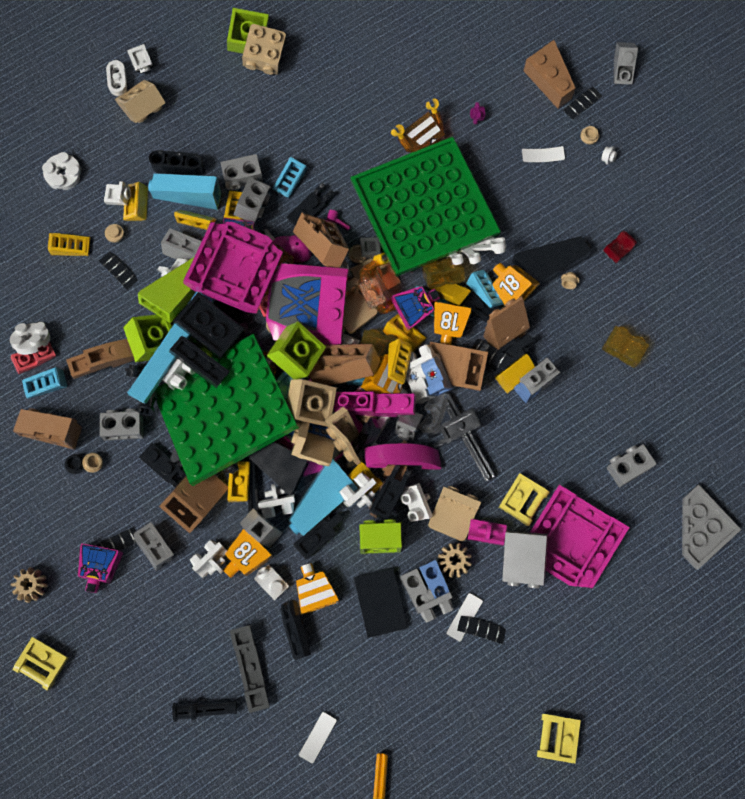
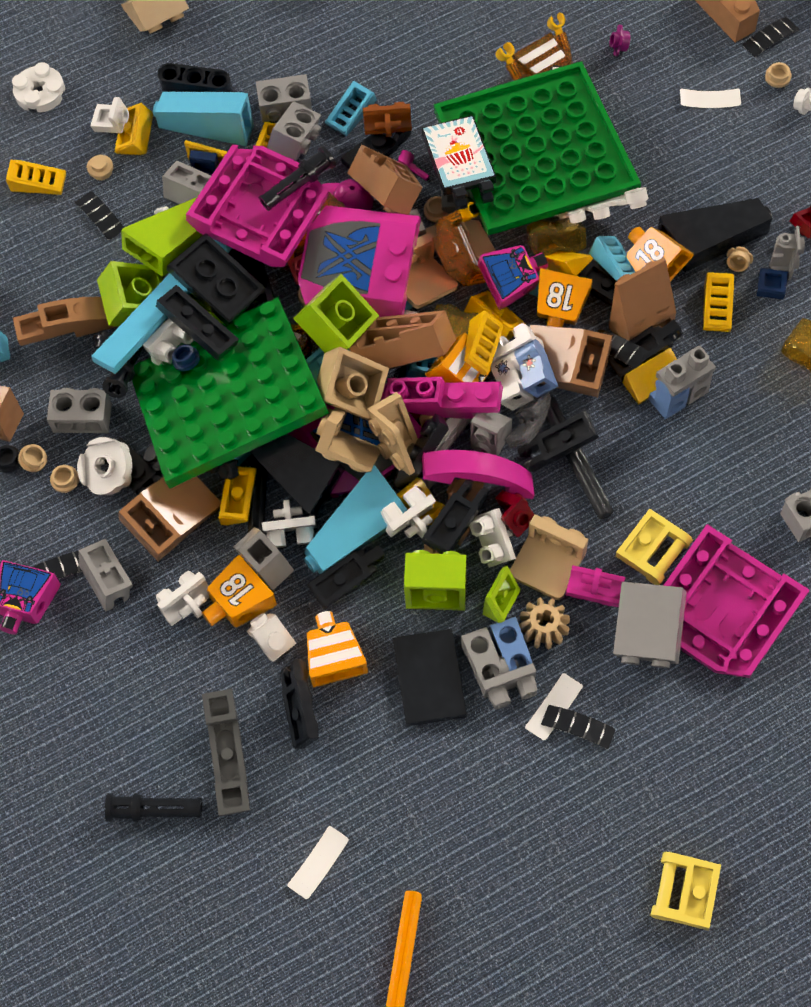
camera: 10 degrees right, 10 degrees down
none -> tan plate [50,465,79,493]
none -> white plate [77,437,132,495]
none -> dark blue plate [172,344,200,371]
none -> dark blue tile [189,150,219,176]
none -> black pin [258,146,336,211]
none -> dark orange hips [363,102,412,137]
none -> tile [422,115,496,210]
none -> lime slope [482,566,521,623]
none -> dark red bracket [495,490,534,537]
none -> yellow slope [703,272,734,332]
none -> dark blue tile [756,268,788,300]
none -> light grey hinge [769,226,805,280]

